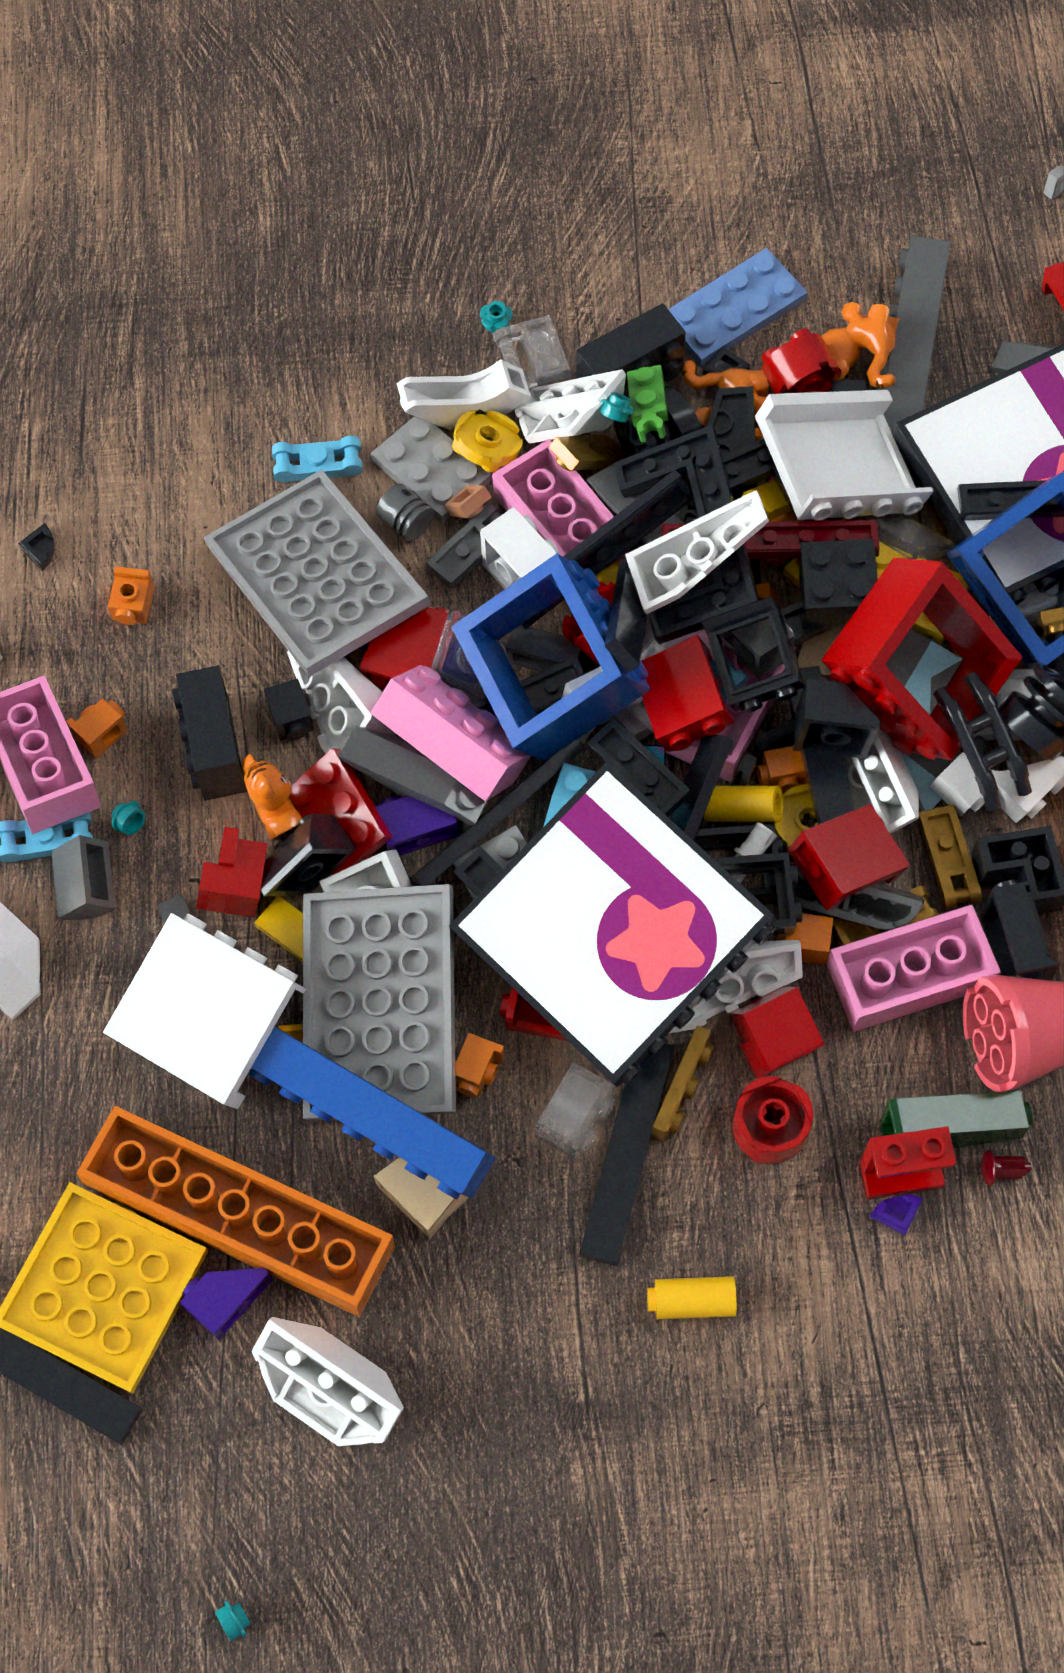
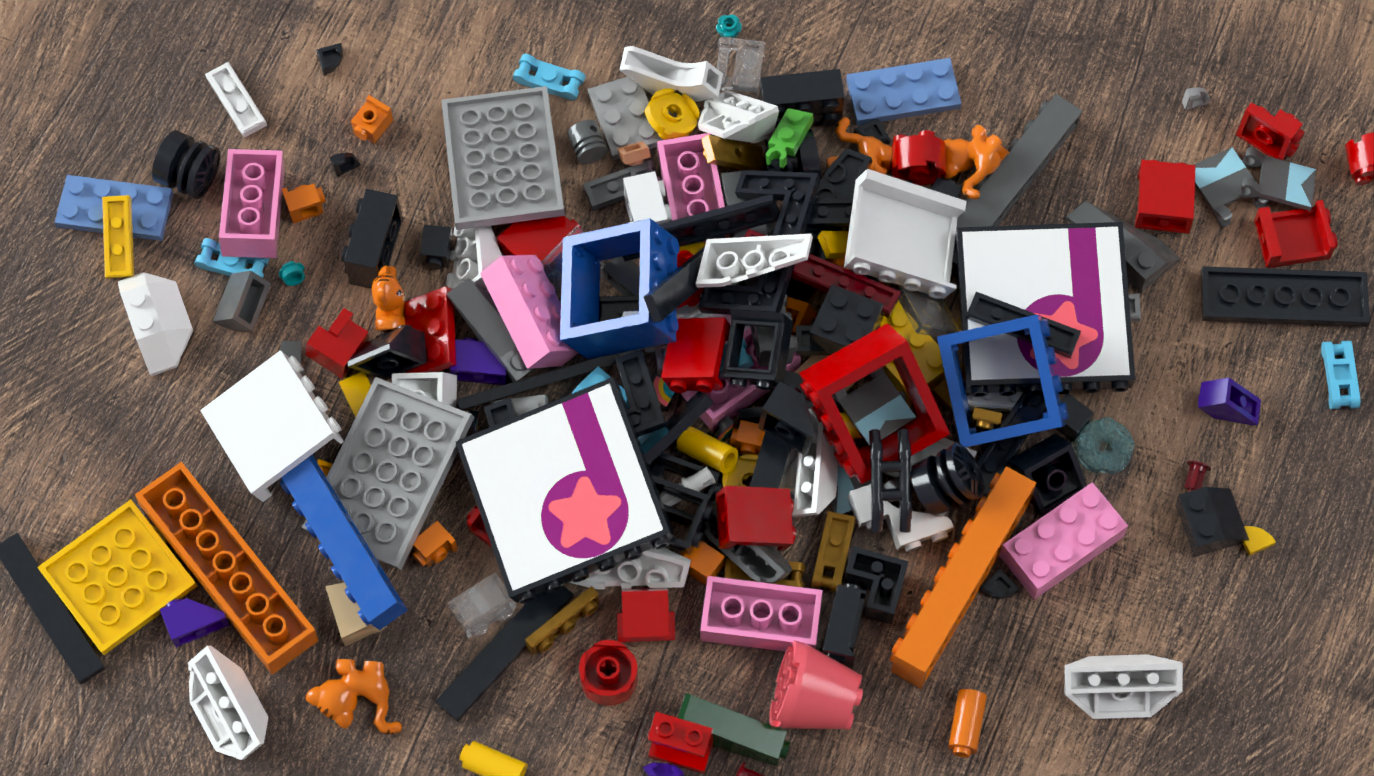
camera: 25 degrees right, 0 degrees up
teal plate [600,392,634,422] -> none
none -> orange animal [305,659,402,735]
none -> black tile [329,152,361,176]

